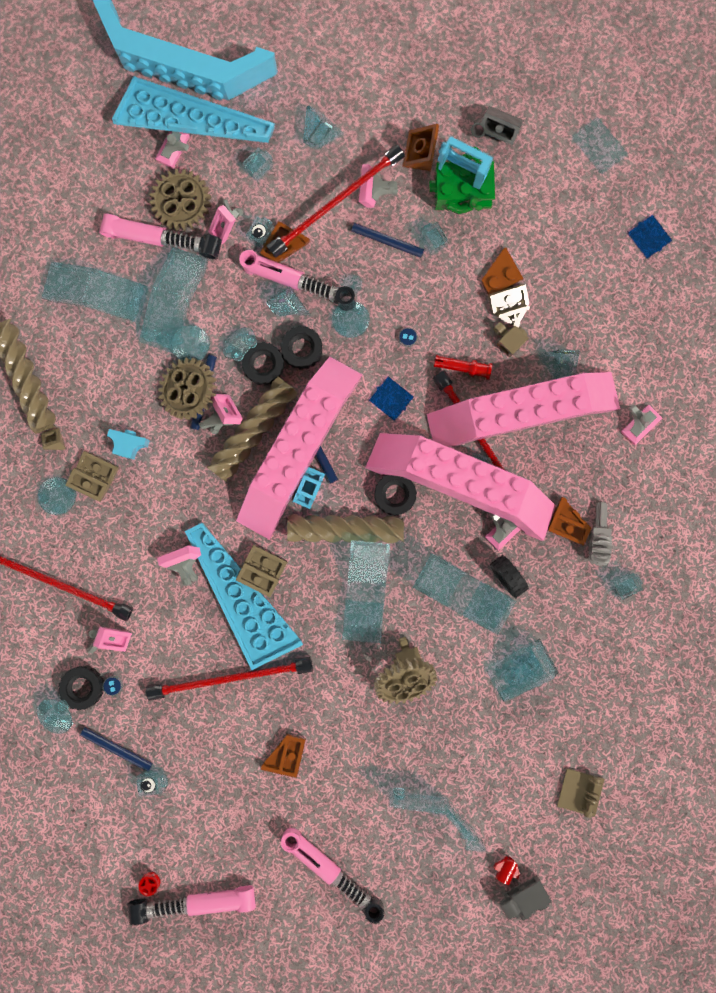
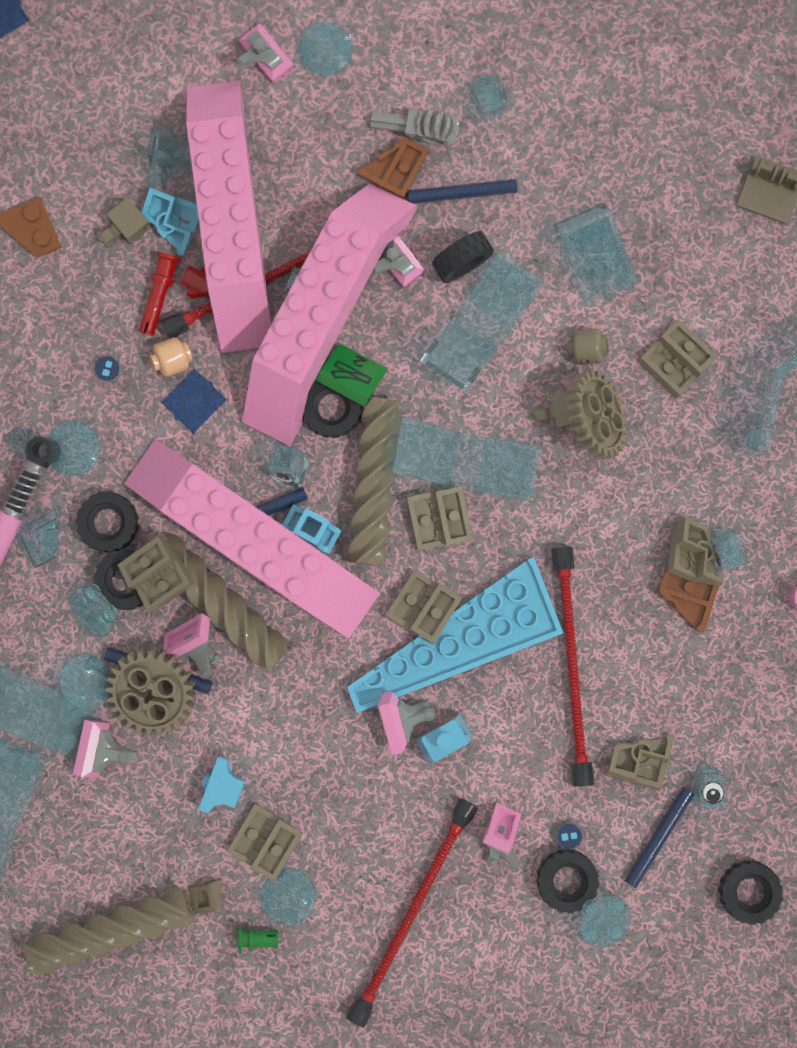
camera: 85 degrees left, 0 degrees up
slope [488,284,530,327] -> none
none -> piece [73,720,137,777]
none -> dark tan slope [118,535,195,613]
none -> medium azure slope [141,188,199,257]
none -> light nougat head [149,337,192,377]
none -> red piece [181,264,210,299]
none -> green pin [236,925,278,954]
none -> clear light blue brick [267,444,309,488]
none -> clear light blue dish [299,22,353,76]
none -> green tile [316,343,388,407]
none -> dark tan slope [405,486,473,551]
none -> dark blue piece [408,179,518,204]
none -> medium azure torso [414,713,473,763]
none -> dark tan head [568,328,609,365]
none -> dark tan slope [606,735,675,791]
none -> dark tan slope [637,319,718,399]
none -> dark tan slope [667,517,724,586]
none -> clear light blue brick [711,528,750,571]
none -> black tyre [718,860,784,925]

